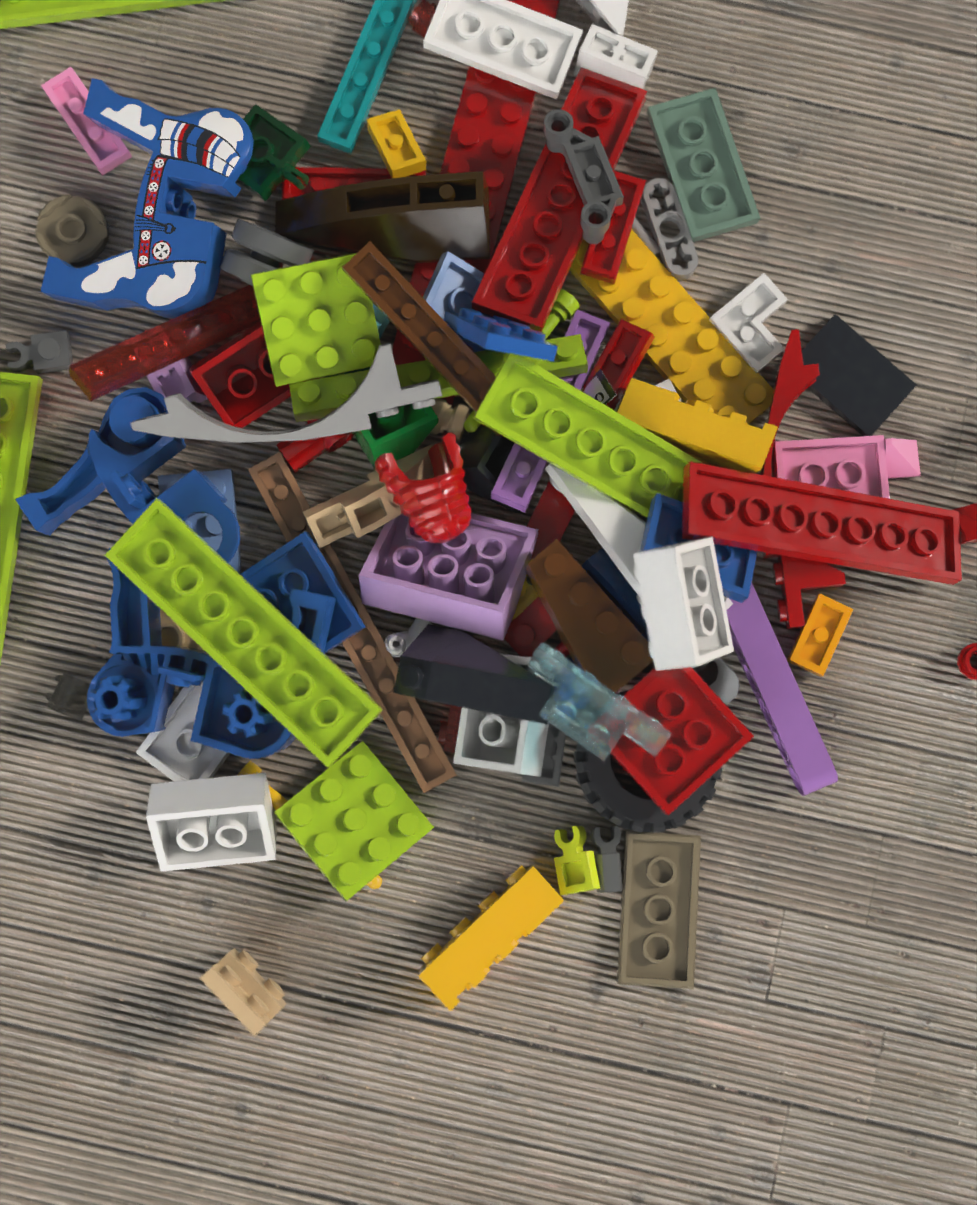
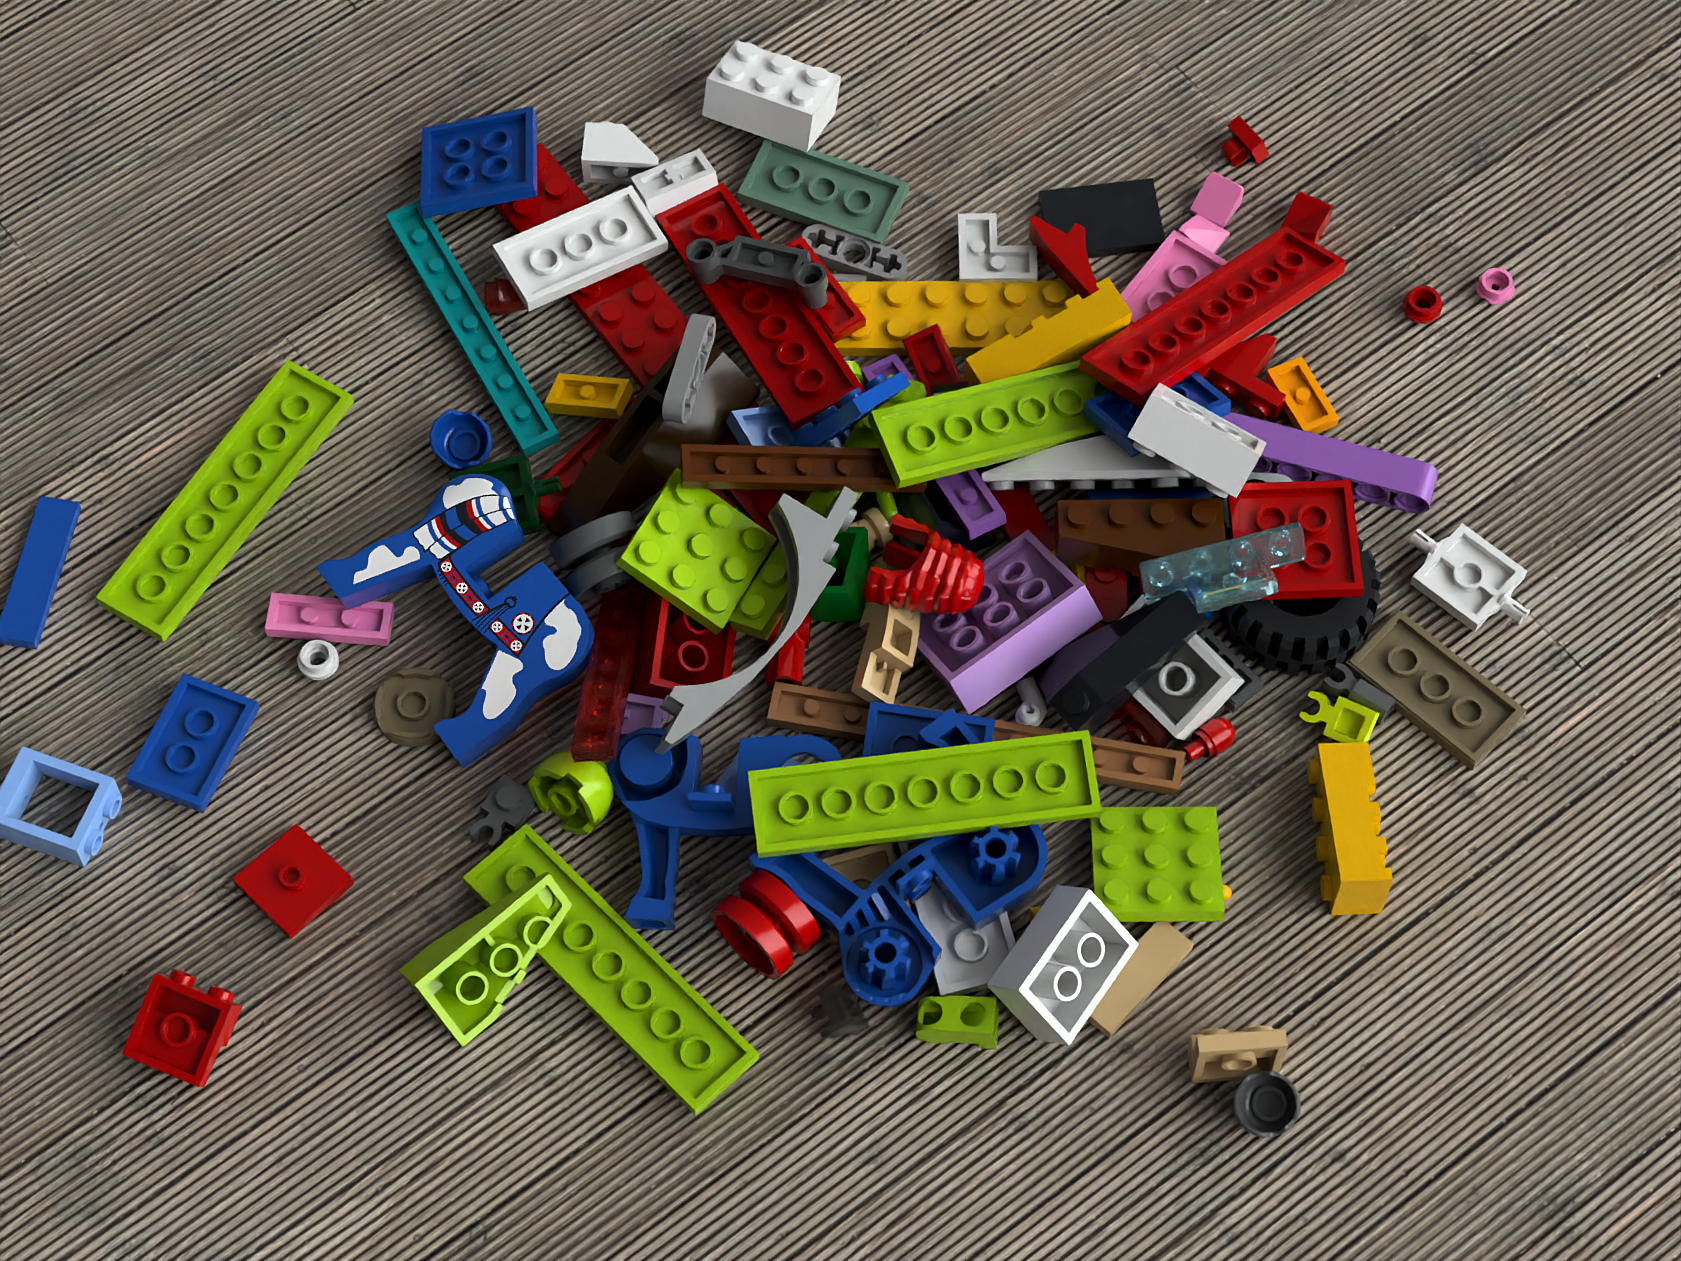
camera: 45 degrees left, 20 degrees down
none -> white plate [297,640,339,680]
none -> blue hair [429,409,493,471]
none -> lime cylinder [528,750,614,835]
none -> light grey beam [662,313,716,424]
none -> white brick [702,40,841,152]
none -> red wheel [711,869,821,980]
none -> lime leg [915,995,999,1050]
none -> tan tile [1087,922,1194,1038]
none -> red cylinder [1181,718,1235,763]
none -> bright pink slope [1189,171,1244,228]
none -> dark grey hair [1233,1071,1300,1138]
none -> white plate [1409,523,1530,632]

